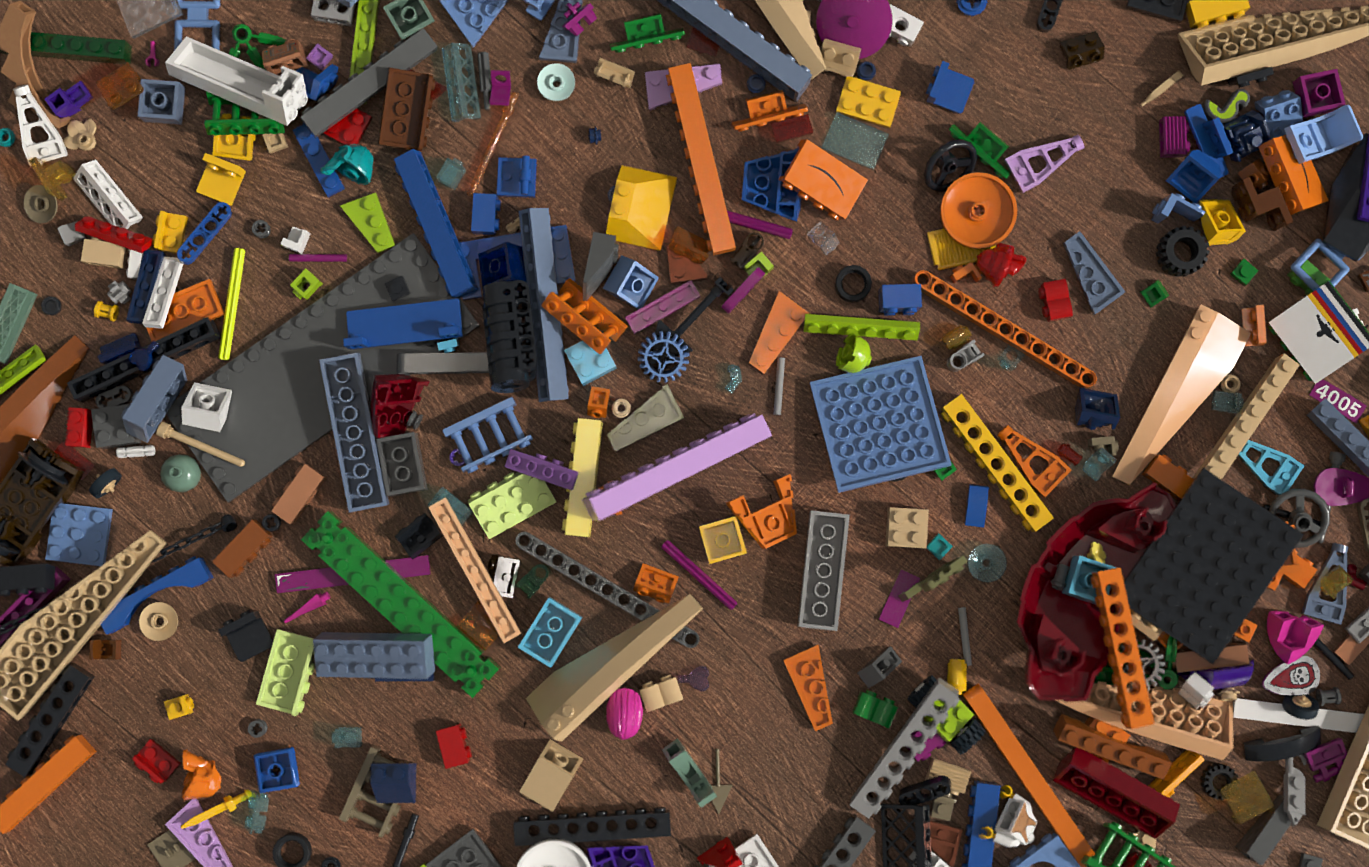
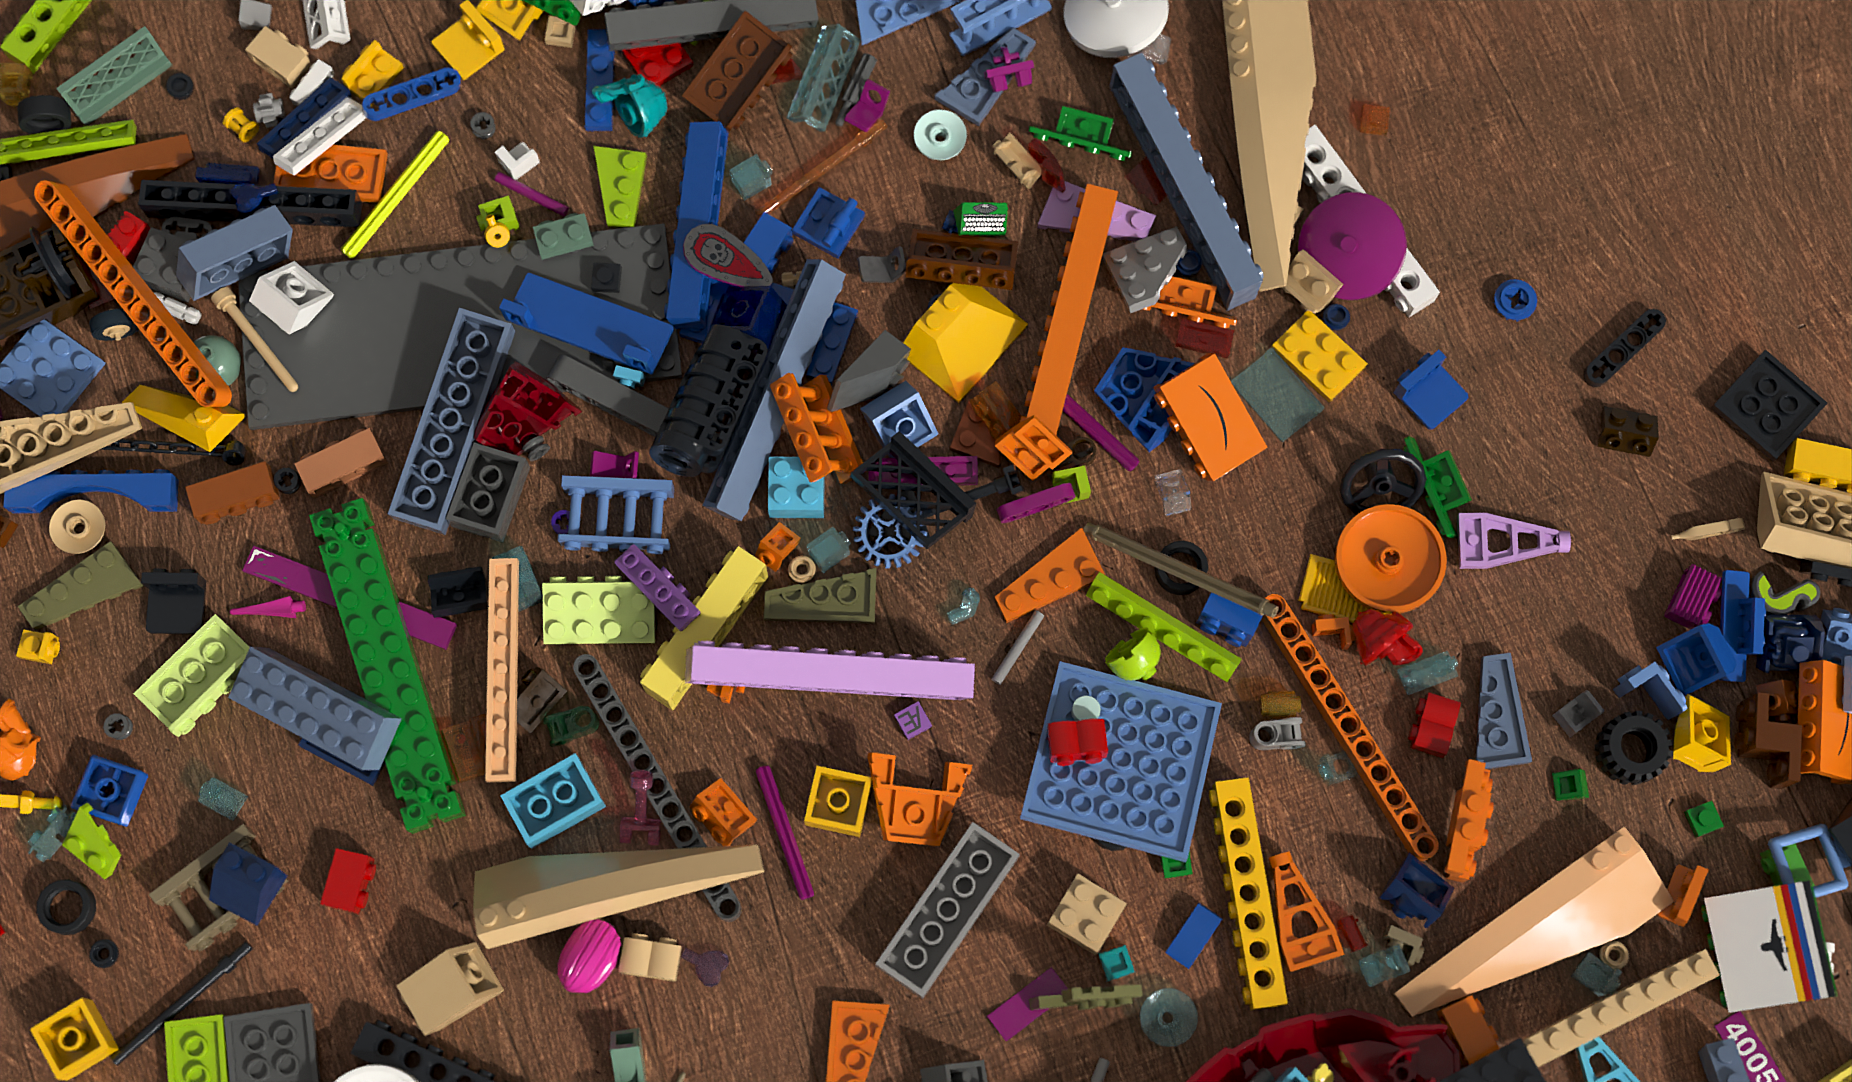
camera: 25 degrees right, 10 degrees down
red plate [75,216,153,253] -> none
none -> olive wing [17,541,144,630]
none -> orange beam [34,180,232,408]
none -> lime wing [62,803,121,880]
none -> yellow wedge [122,385,245,452]
none -> yellow piece [484,215,510,248]
none -> sand green bracket [533,213,594,260]
none -> magenta bracket [590,451,639,479]
none -> clear pink bar [619,770,661,845]
none -> shield [683,224,773,289]
none -> clear light blue brick [806,527,851,573]
none -> black fence [850,431,976,549]
none -> flat silver bracket [857,247,906,283]
none -> medium lavender tile [894,701,932,740]
none -> reddish brown bracket [906,229,1018,290]
none -> slope [953,202,1008,235]
none -> orange slope [995,415,1072,481]
none -> clear red slope [1028,138,1066,193]
none -> red brick [1047,719,1108,766]
none -> light aqua tile [1072,696,1101,721]
none -> dark tan piece [1084,522,1278,618]
none -> light grey plate [1103,227,1187,313]
none -> clear light blue hinge [1397,651,1459,696]
none -> orange bracket [1444,759,1494,883]
none -> flat silver bracket [1552,690,1604,737]

